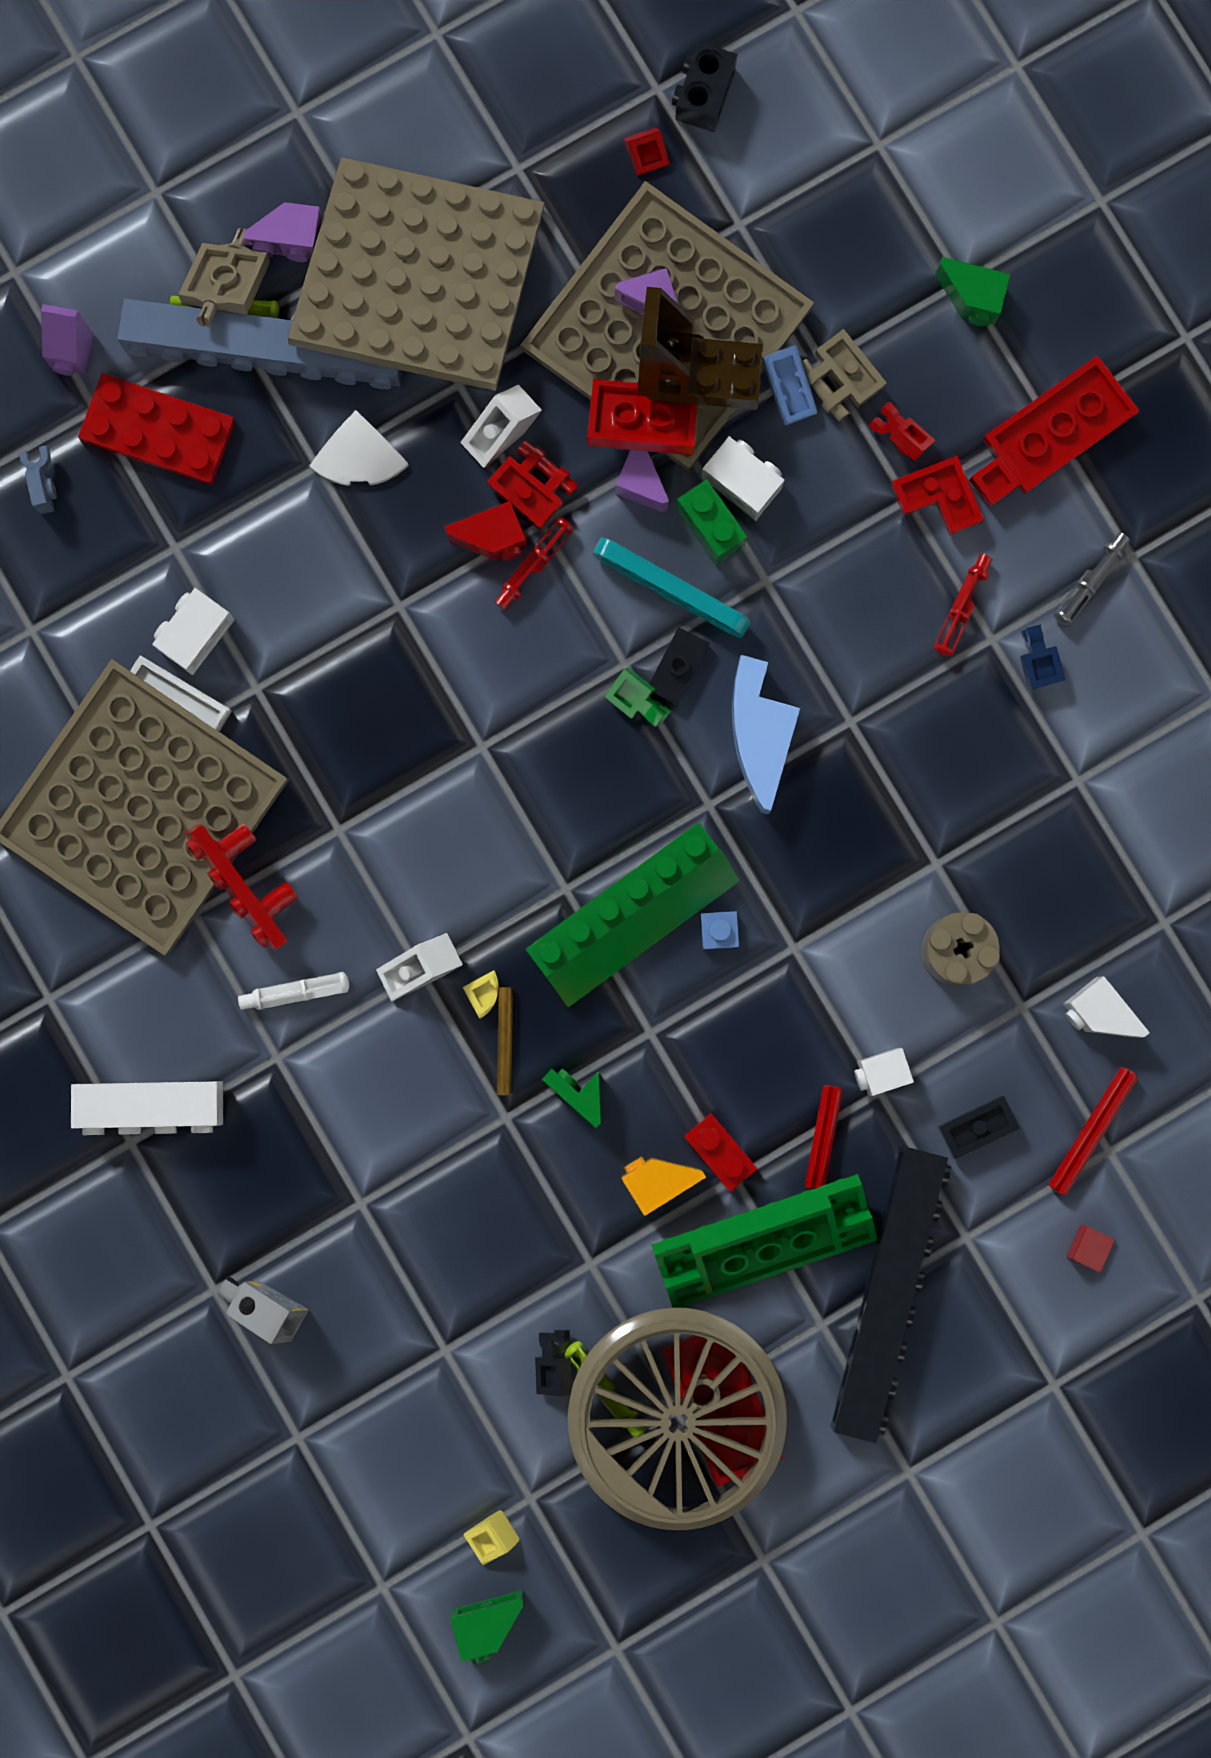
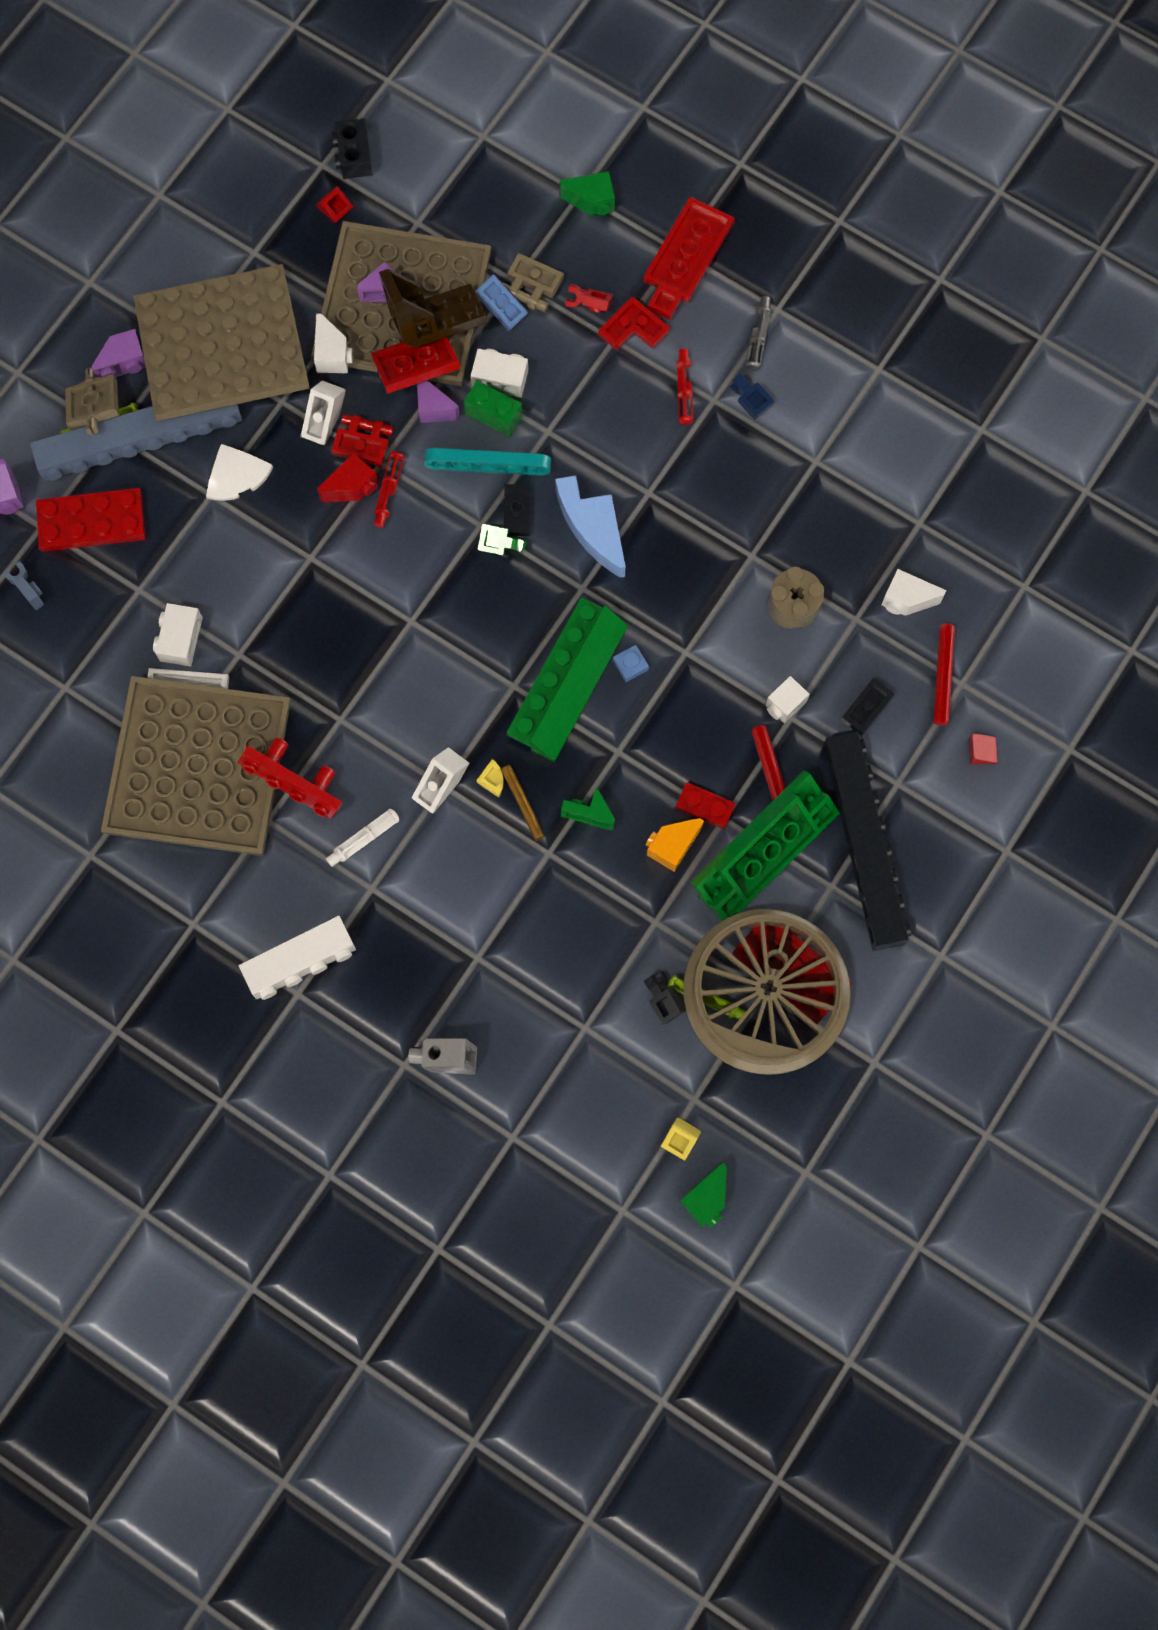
camera: 25 degrees left, 10 degrees down
none -> white slope [314,314,353,373]

